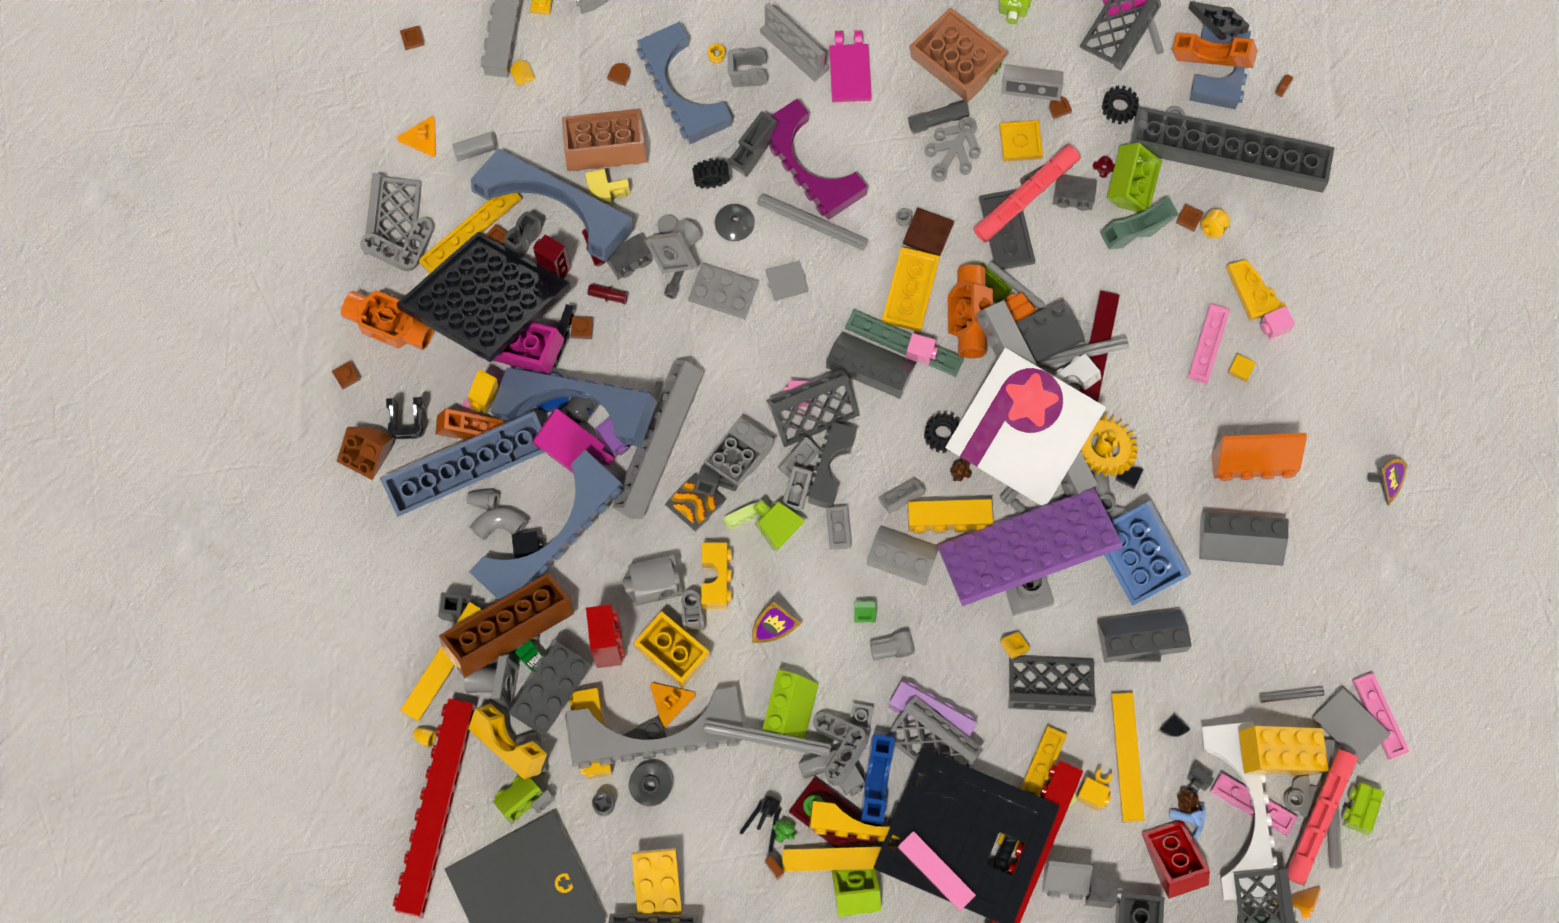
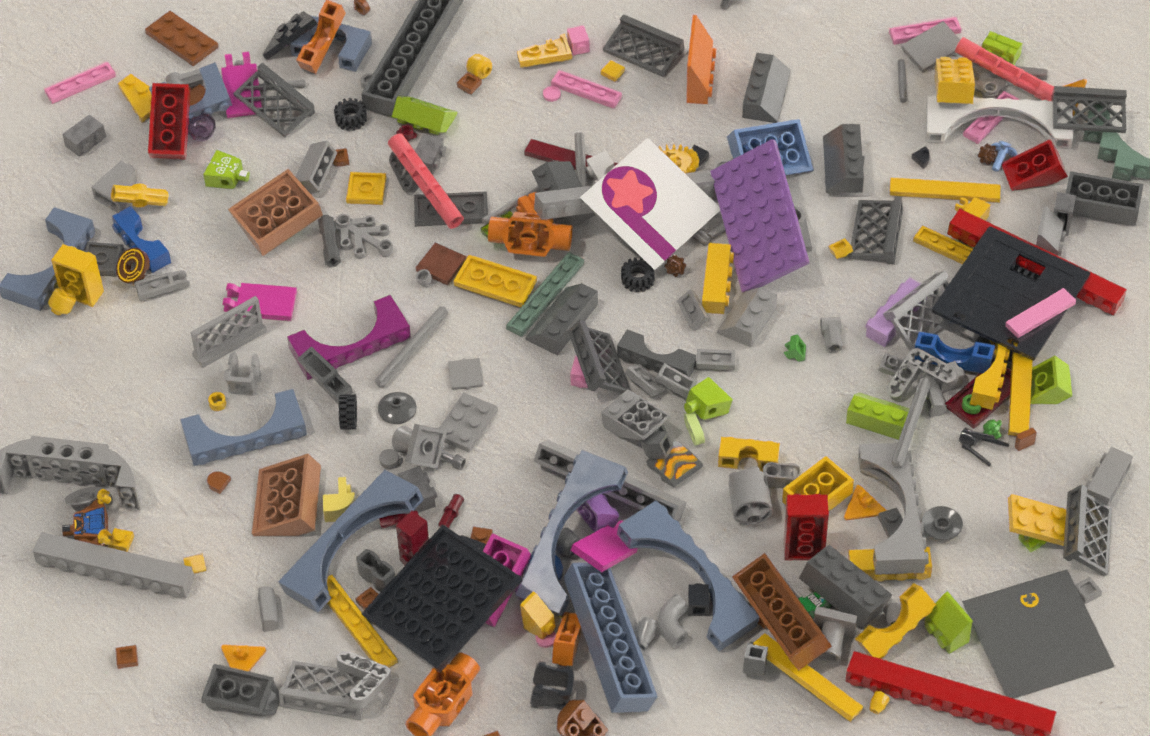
camera: 80 degrees left, 20 degrees down
flat silver wheel [592,792,615,816] -> none
shield [752,601,802,643] -> none
bright pink brick [906,333,938,365] -> none
sand green arch [1100,198,1179,249] -> none
dark grey tile [1187,766,1214,794] -> none
none -> dark grey slope [201,664,280,715]
none -> bright pink piece [543,86,561,101]
none -> dark grey fence [603,14,685,77]

